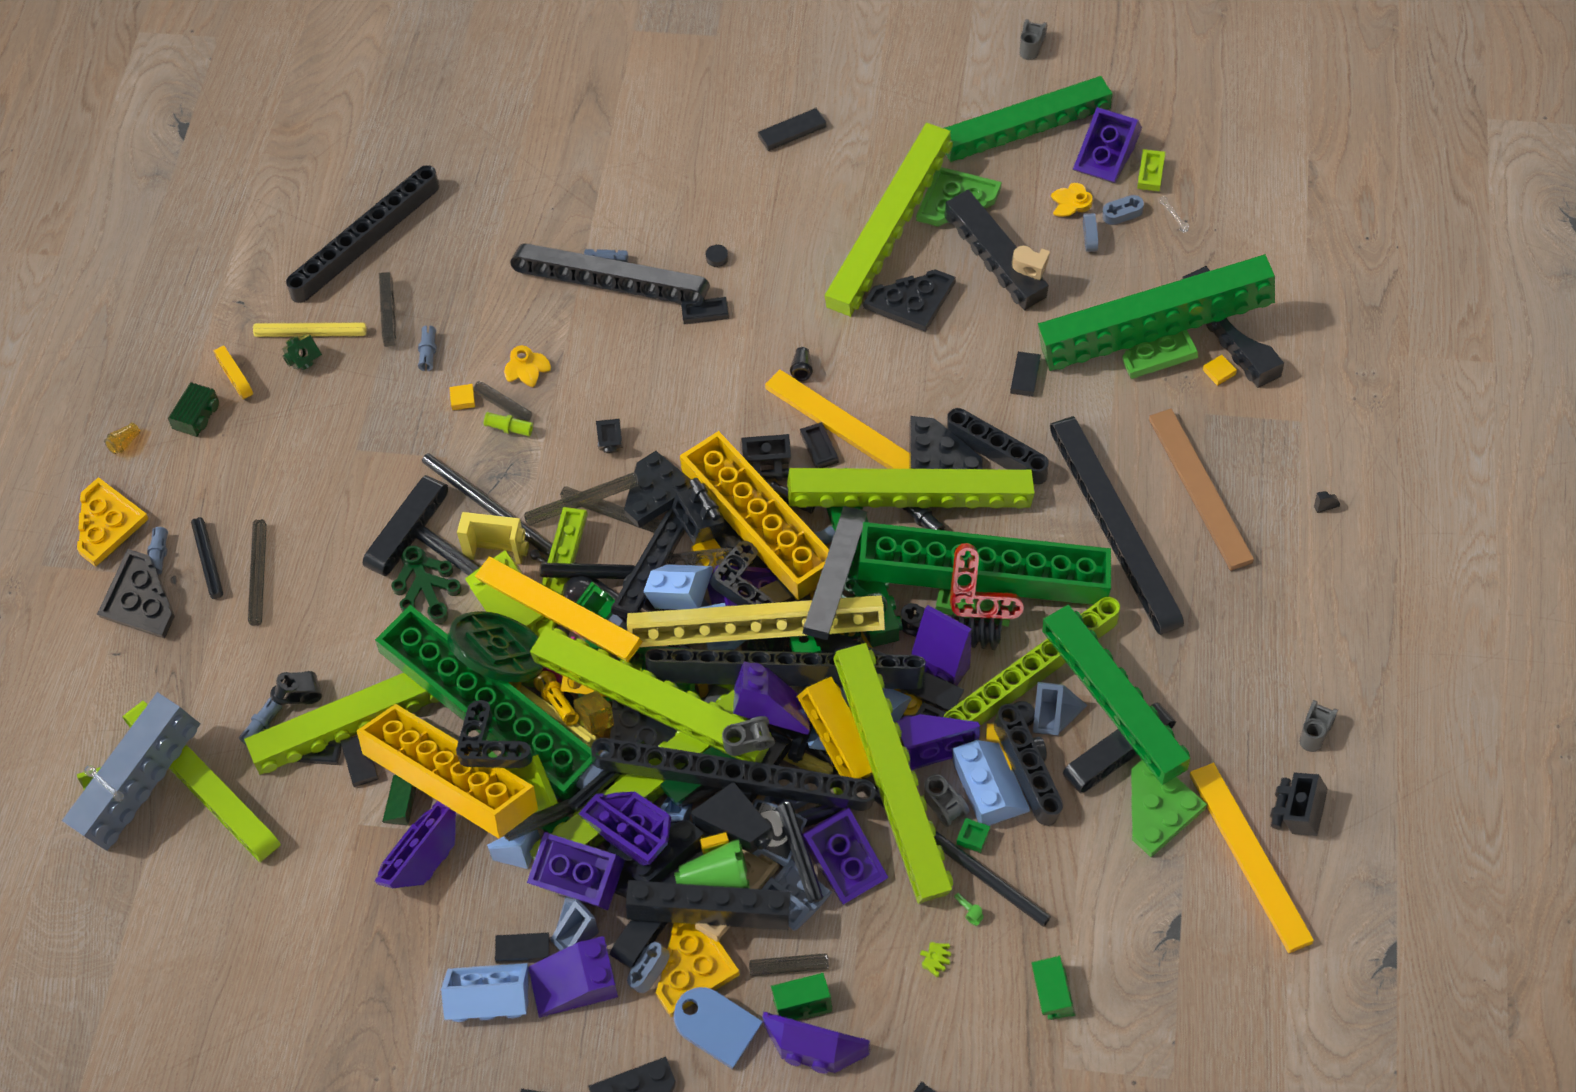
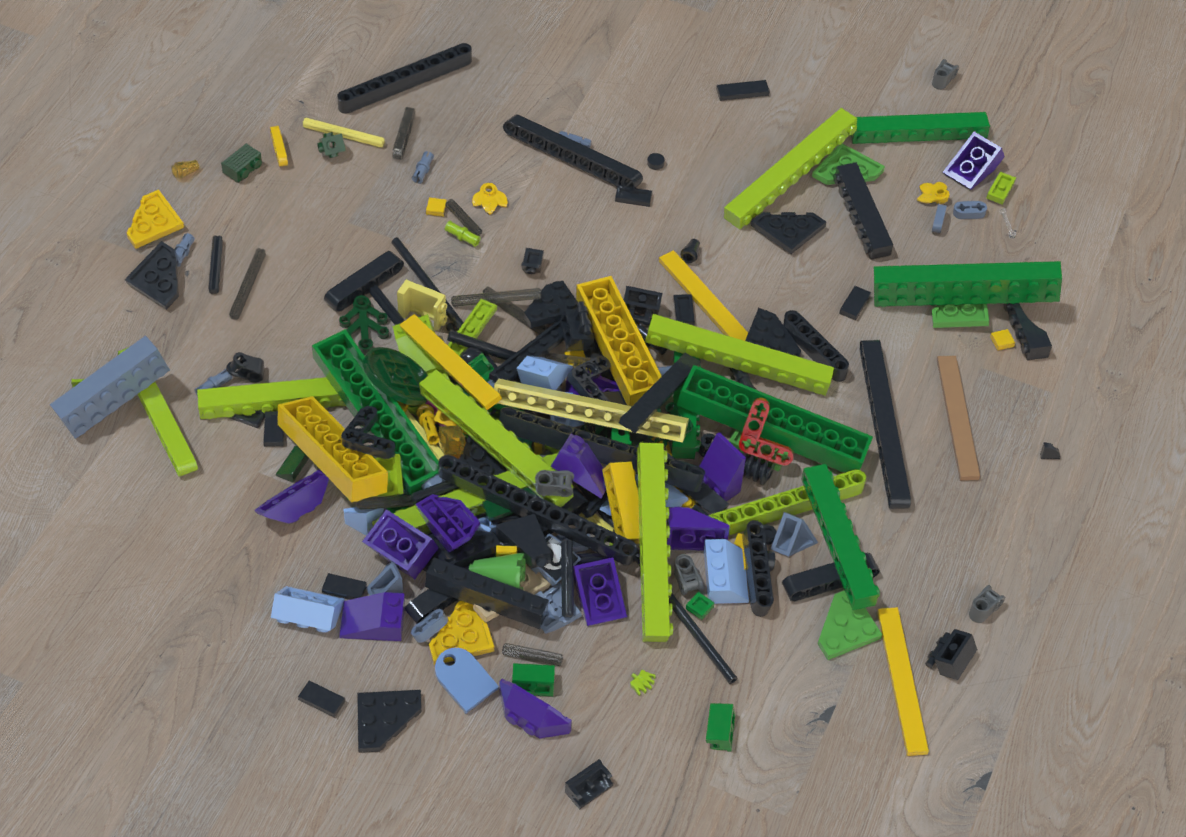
camera: 10 degrees right, 5 degrees down
clear hinge [84,765,124,802] -> none
bright green hand [954,893,984,926] -> none
tan leg [1012,246,1050,280] -> none

